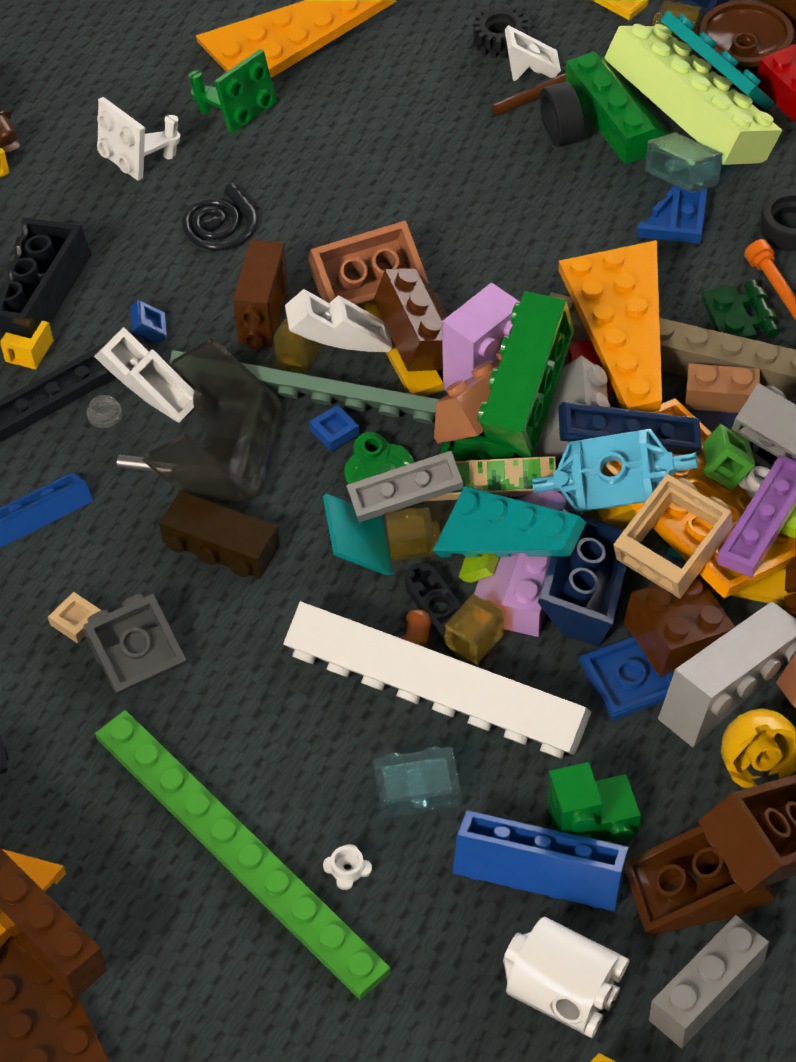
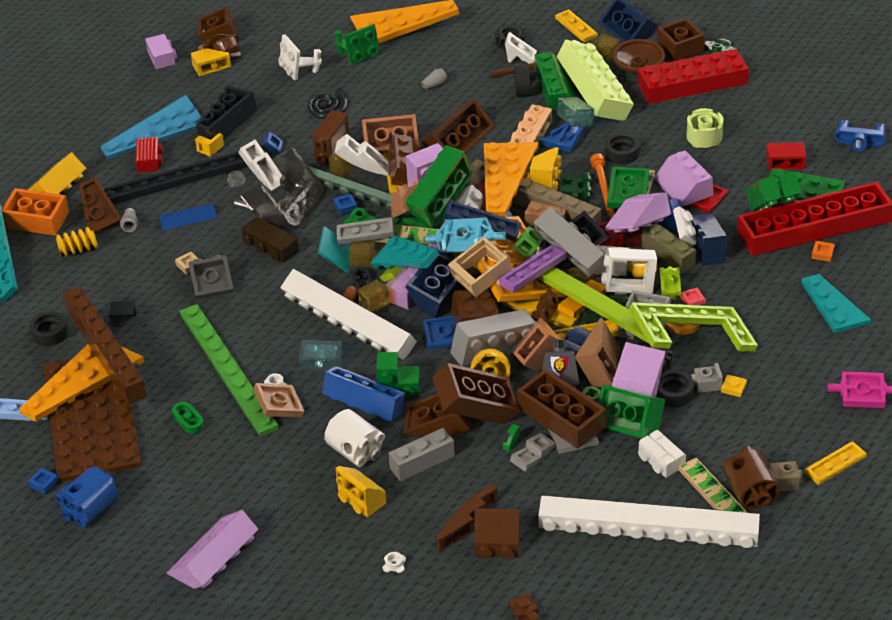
camera: 15 degrees right, 10 degrees down
teal wing [660,11,775,111] -> none
none -> green plate [172,402,204,434]
none -> medium nougat plate [253,383,305,418]
none -> light grey cone [421,68,448,90]
none -> reddish brown slope [421,98,495,153]
none -> light nougat brick [508,105,552,145]
none -> yellow slope [530,148,562,191]

